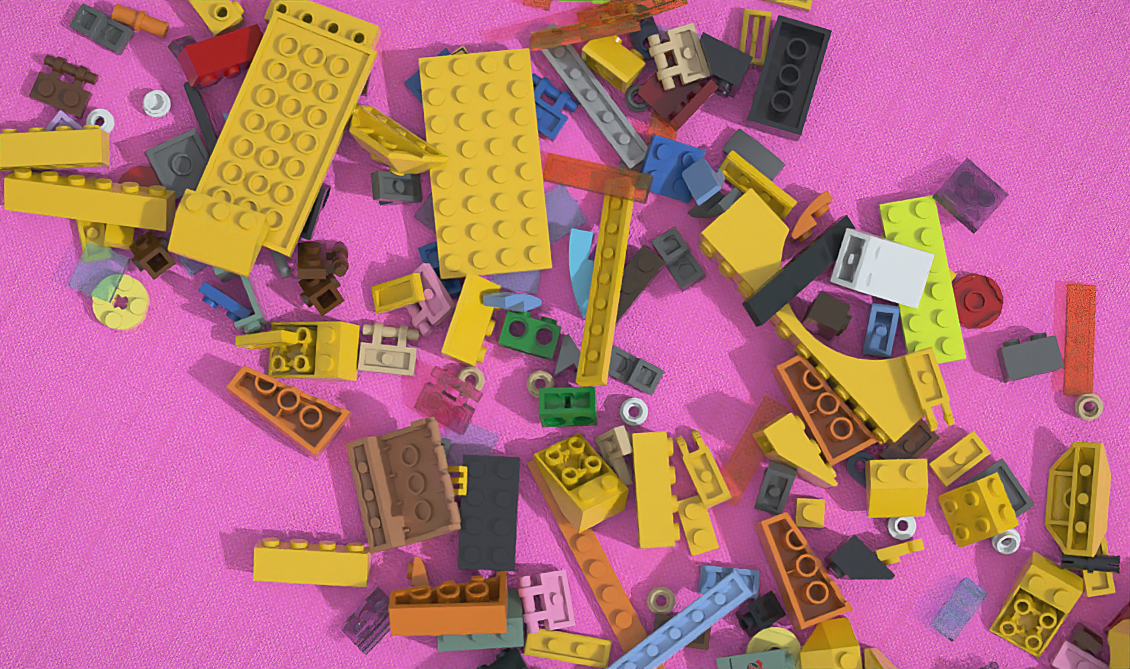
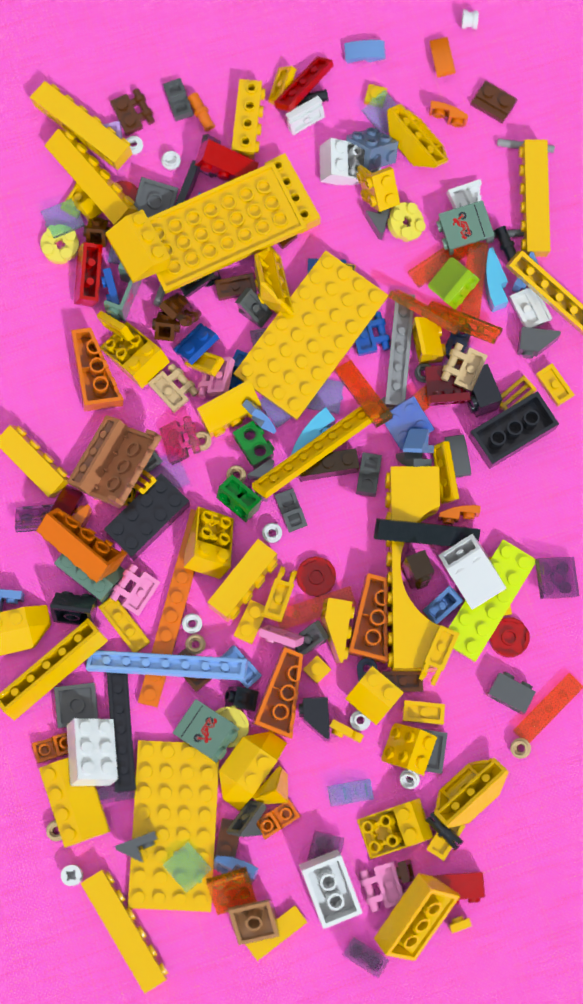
camera: 40 degrees right, 5 degrees down
tan plate [594,425,633,486] -> none
none -> dark red slope [51,487,84,517]
none -> red brick [74,242,103,307]
none -> blue plate [173,323,219,365]
none -> white plate [182,613,202,634]
none -> reddish brown plate [215,273,257,301]
none -> bright pink plate [259,625,304,649]
none -> red tile [296,556,336,597]

